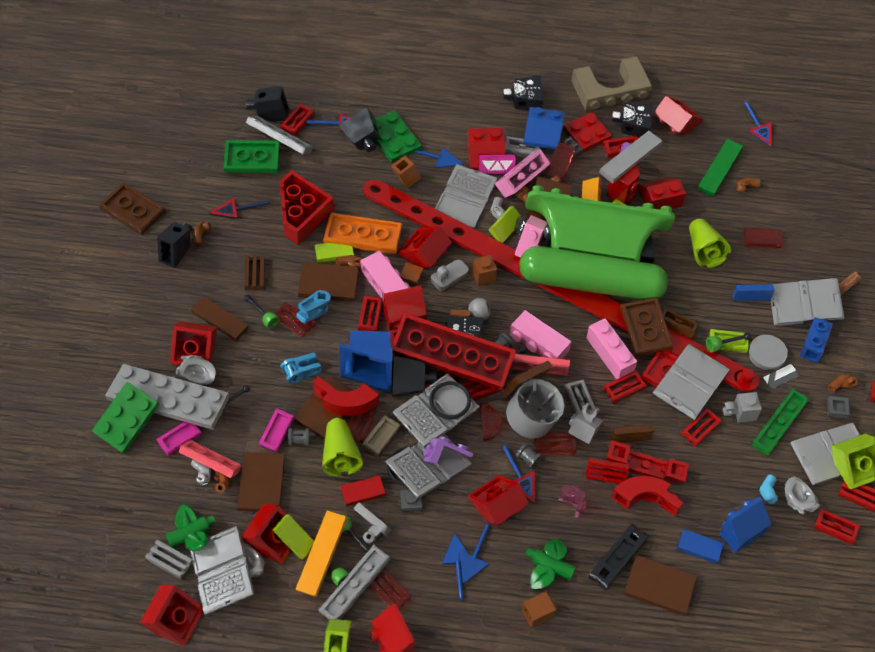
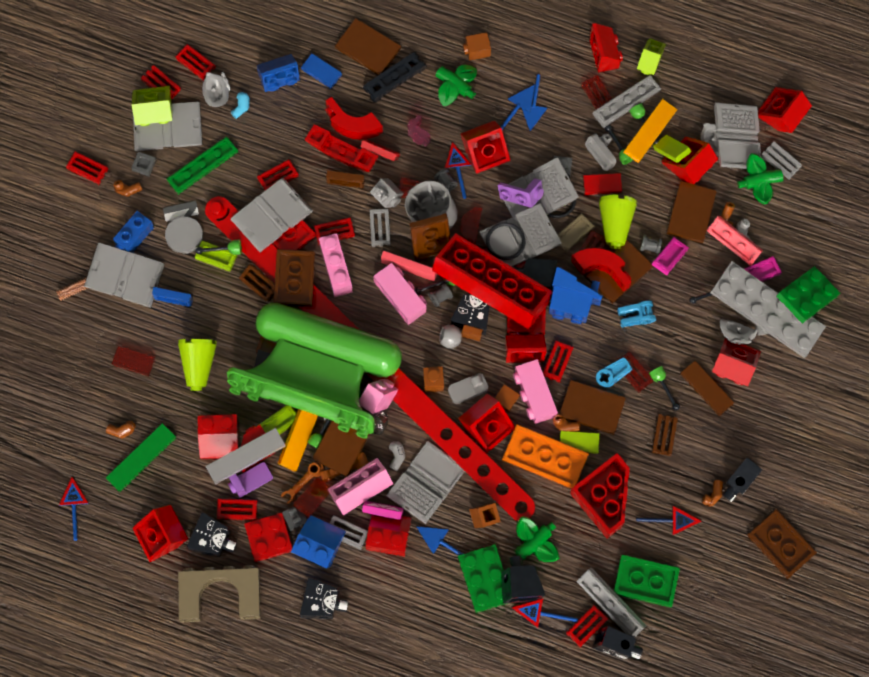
camera: 165 degrees left, 15 degrees up
lime tile [489,206,524,243] -> none
light grey brick [722,392,762,423] -> none
none -> dark orange brick [281,462,325,504]
none -> green plant [514,516,559,562]

